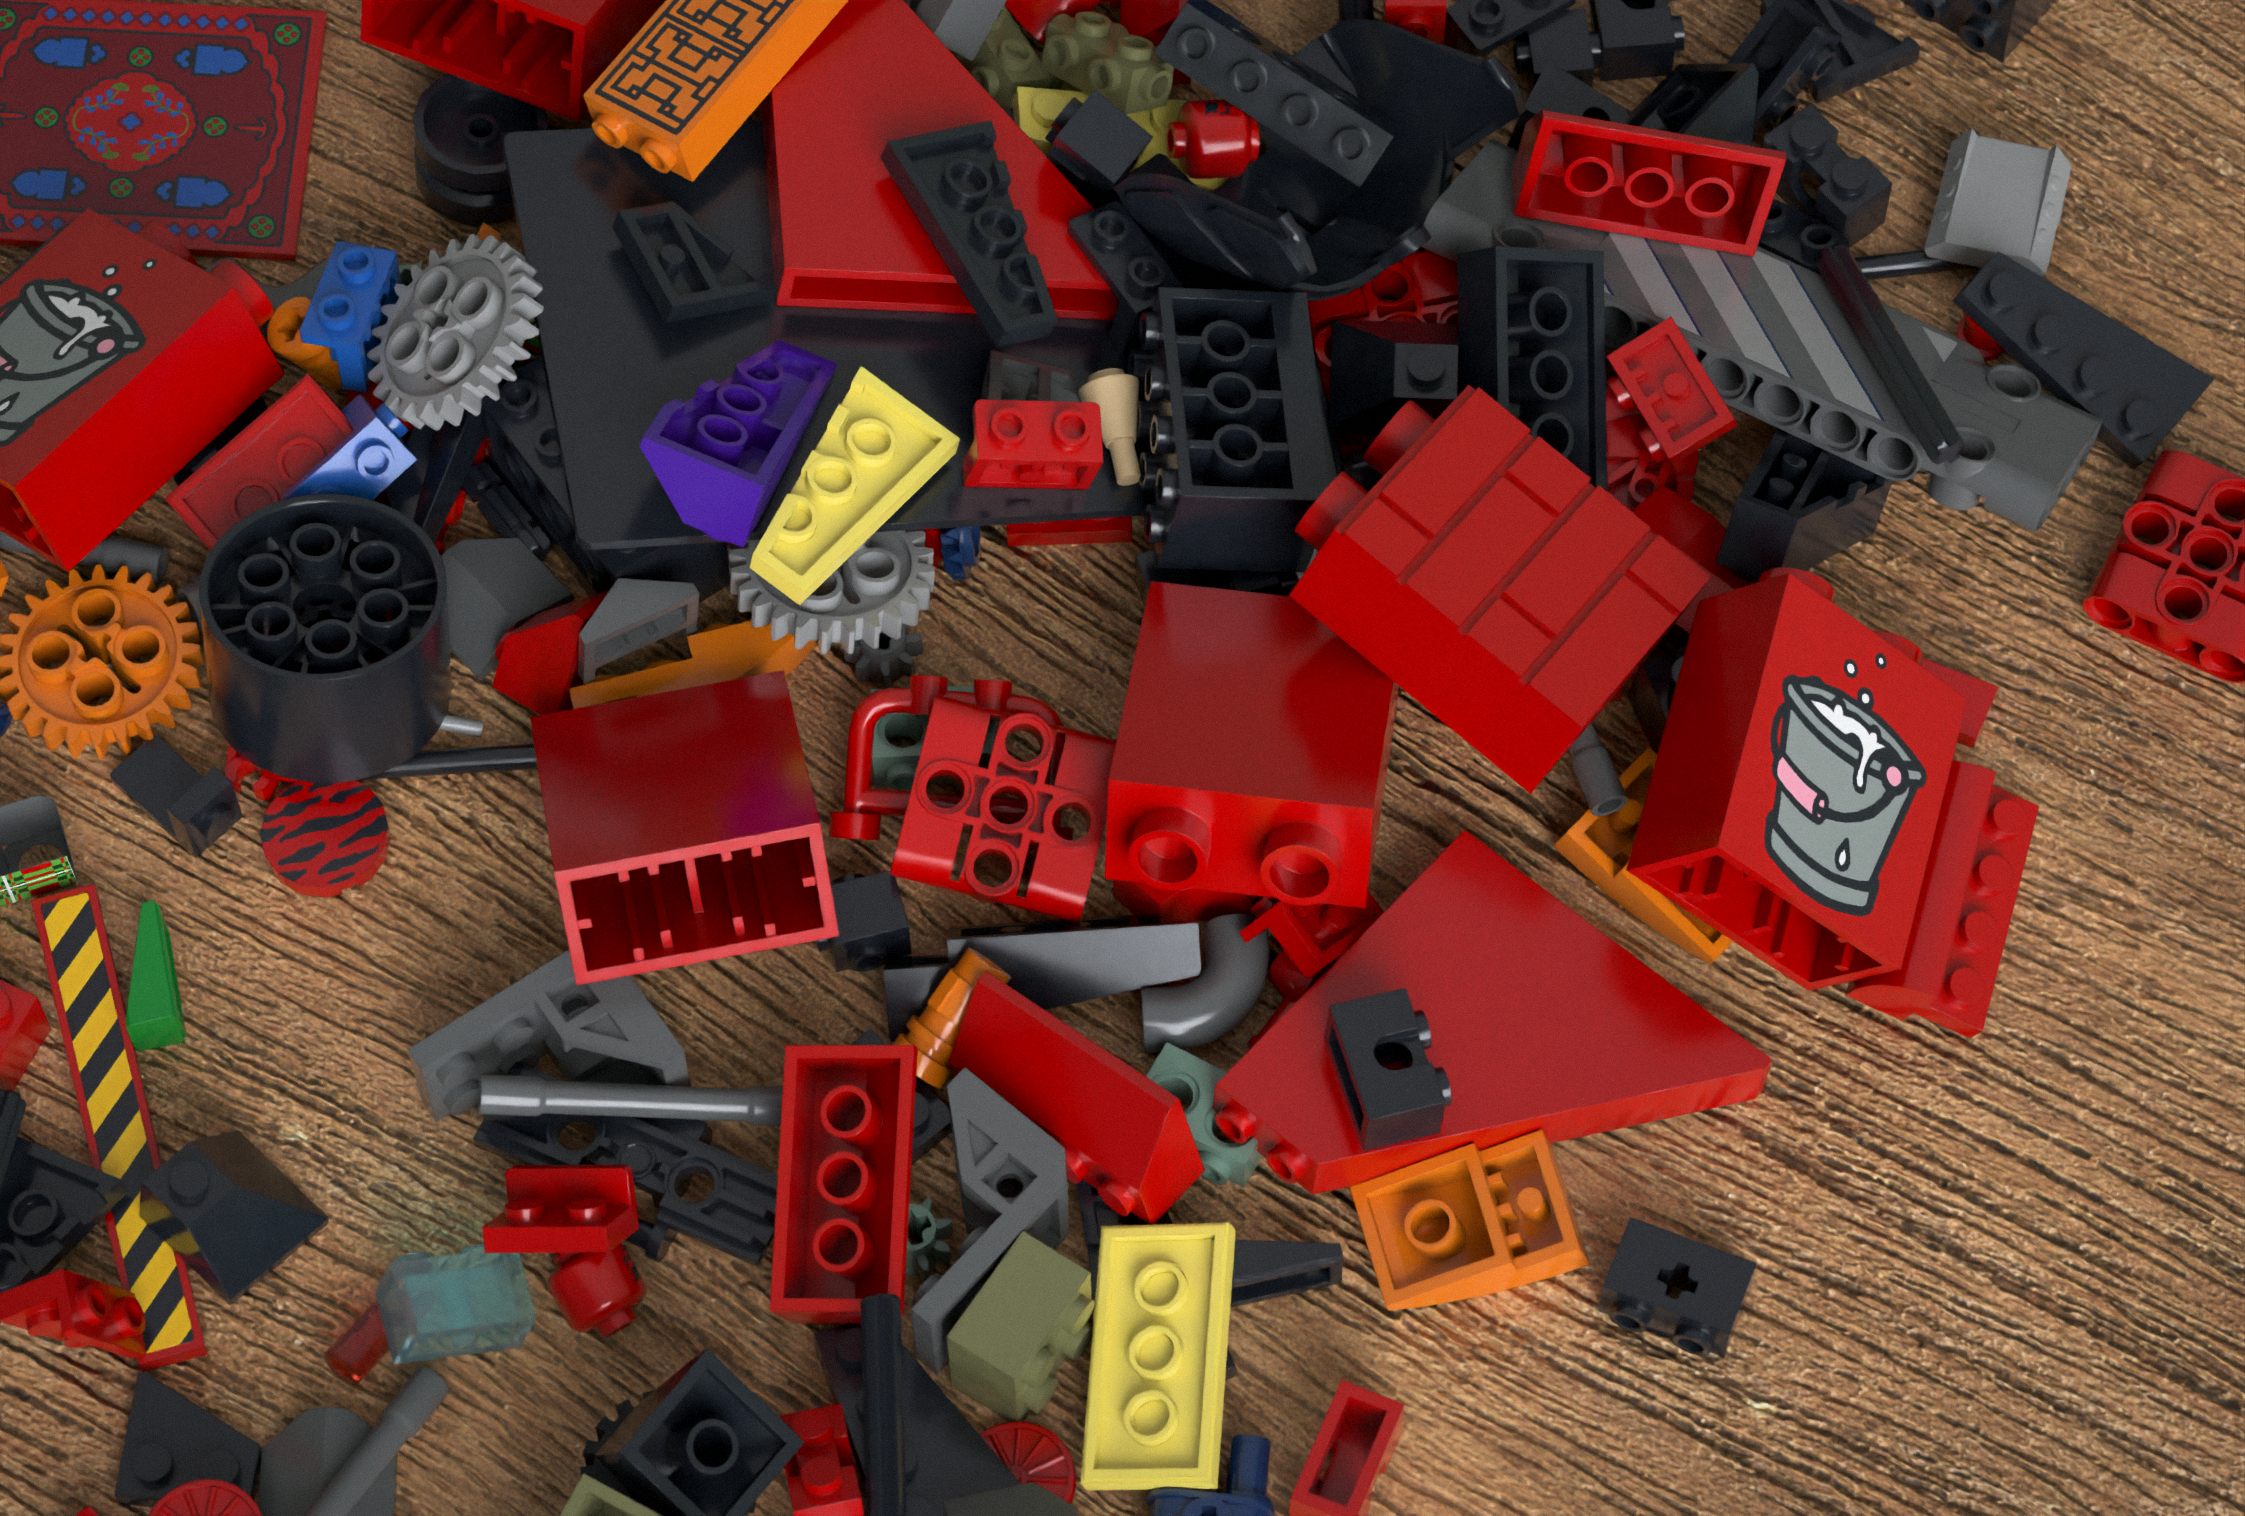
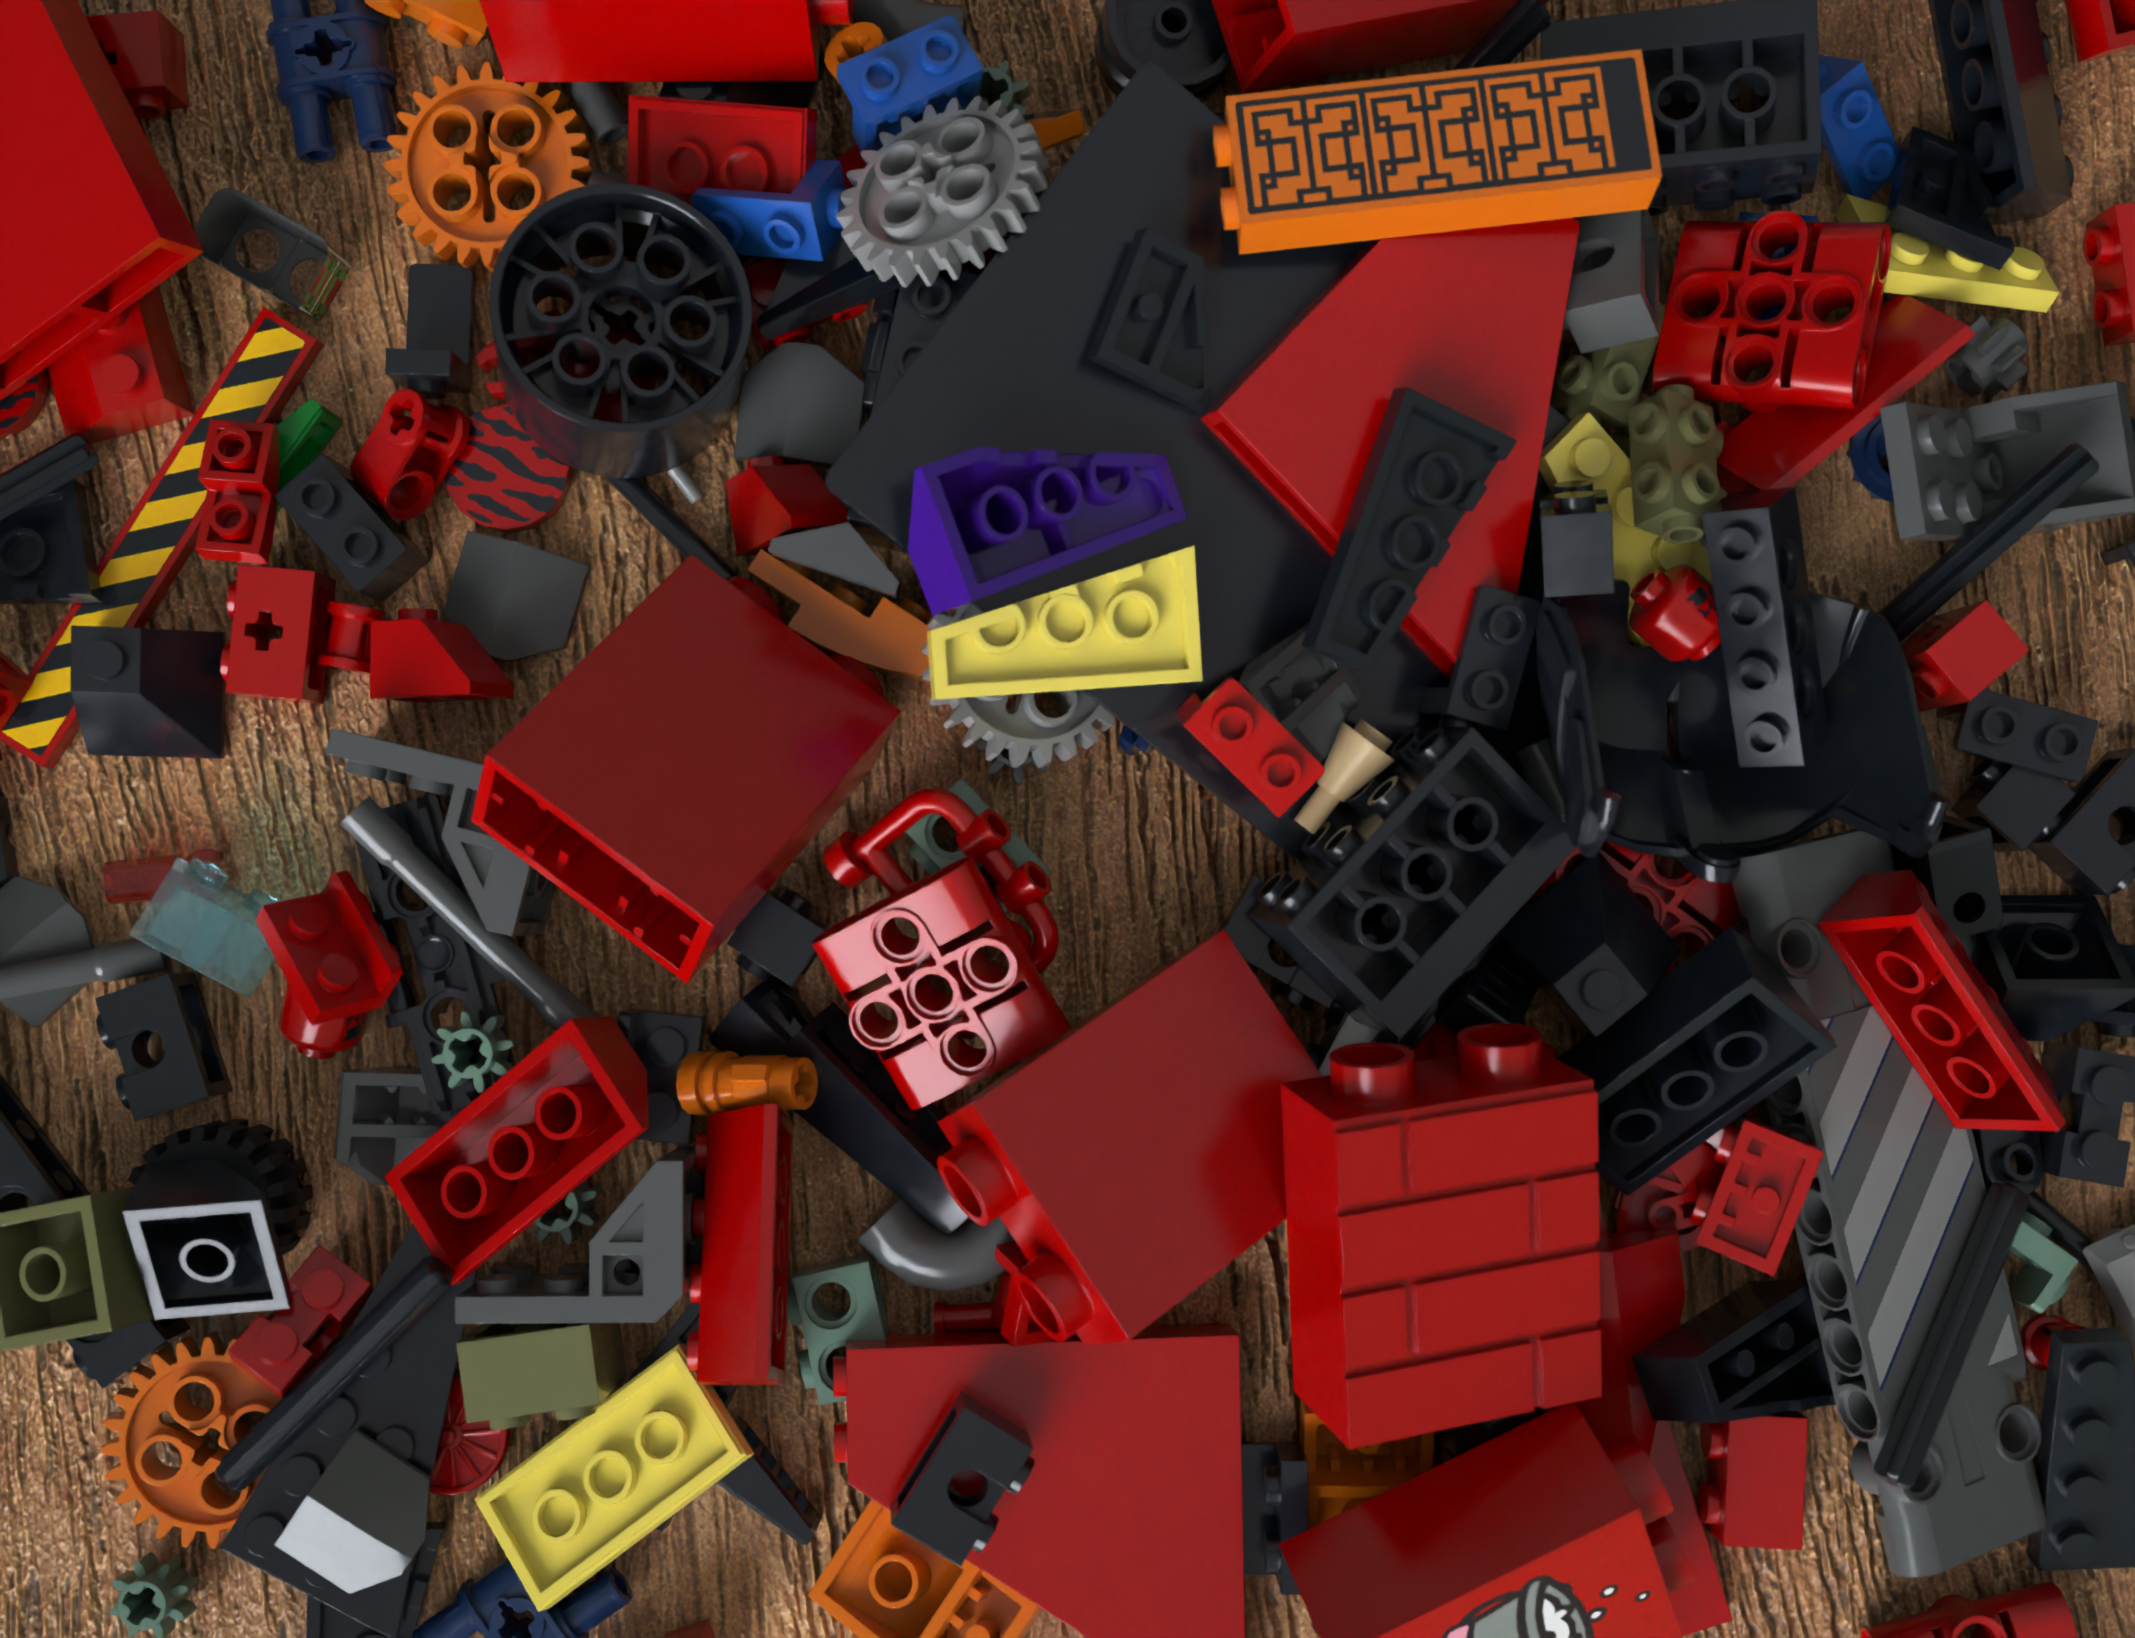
camera: 50 degrees right, 25 degrees up
none -> black brick [95,971,233,1122]
none -> red slope [195,419,279,564]
none -> red brick [220,564,336,704]
none -> black brick [274,453,429,602]
none -> red bush [317,601,386,674]
none -> dark grey slope [333,1066,467,1185]
none -> red piece [351,389,470,521]
none -> red slope [370,608,514,703]
none -> sand green gear [431,1010,521,1093]
none -> dark grey slope [443,531,591,662]
none -> black bracket [1241,1441,1308,1595]
none -> red brick [1697,1411,1808,1550]
none -> sand green bracket [2009,1211,2079,1313]

